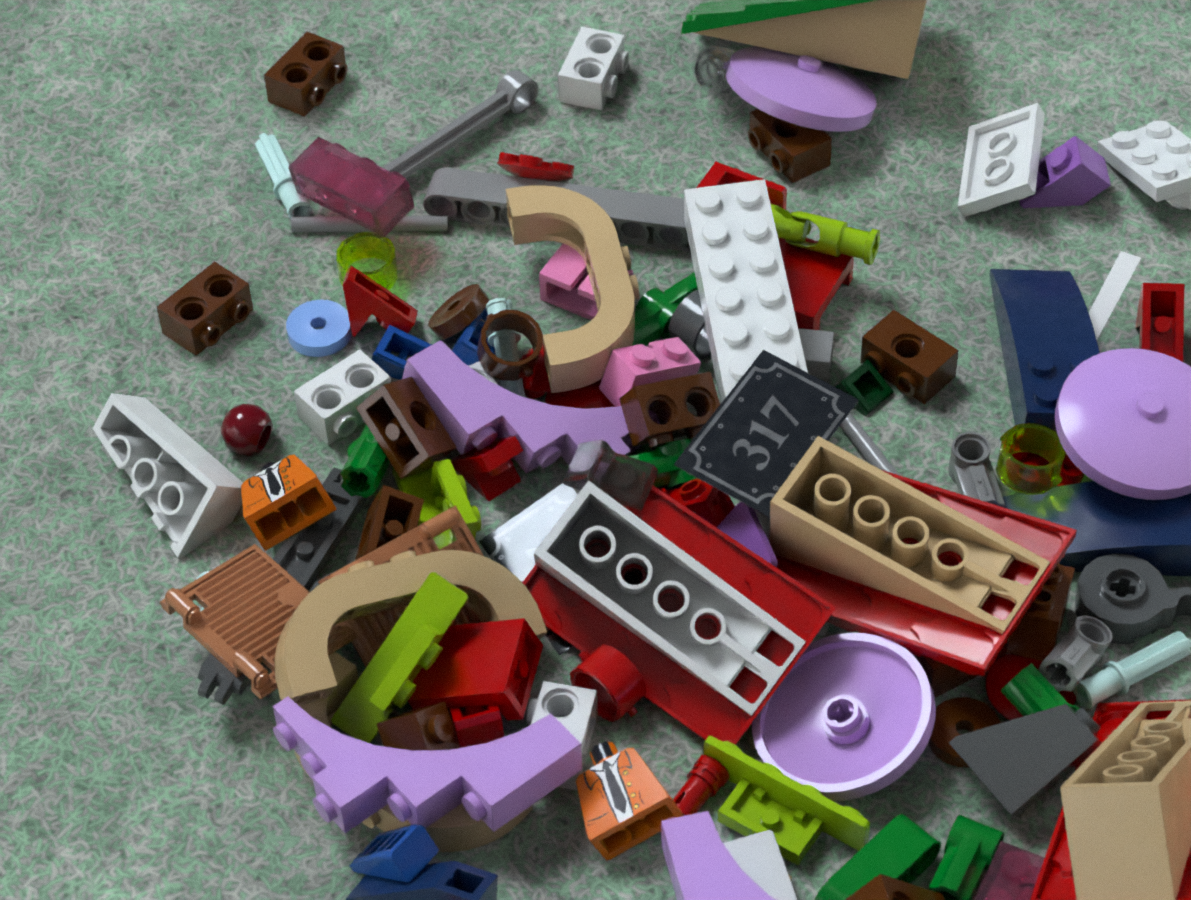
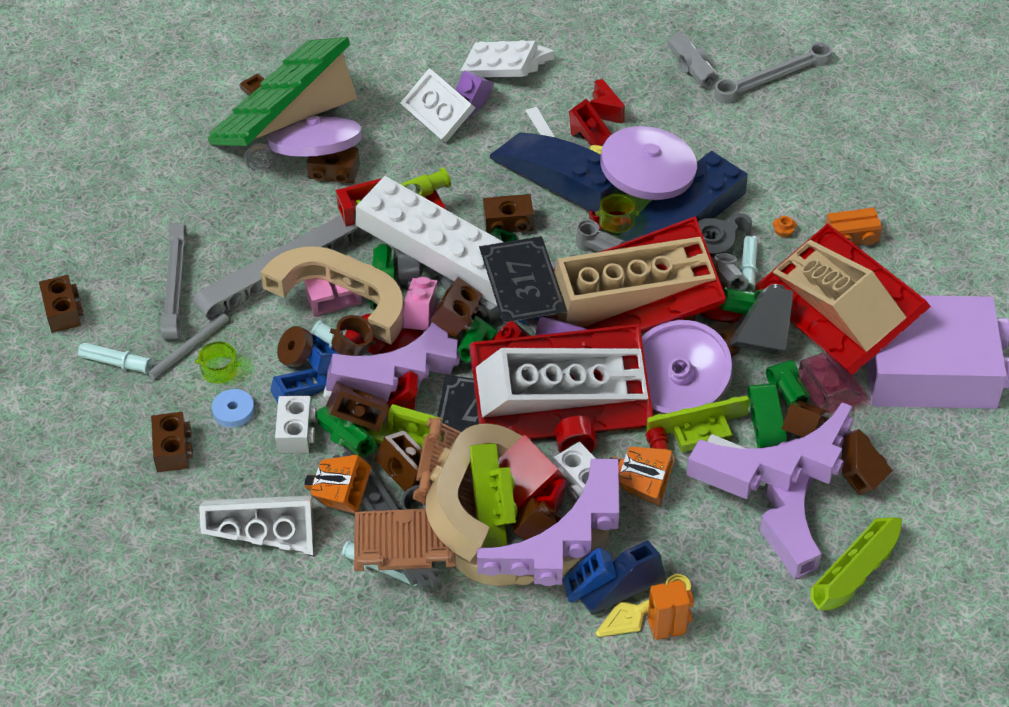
camera: 50 degrees left, 0 degrees up
dark red piece [220,404,273,456] -> none
clear pink brick [288,137,414,237] -> none
red slope [343,265,418,337] -> none
red dish [497,152,575,182] -> none
white brick [558,26,629,110] -> none
clear smoke slope [562,440,658,511] -> none

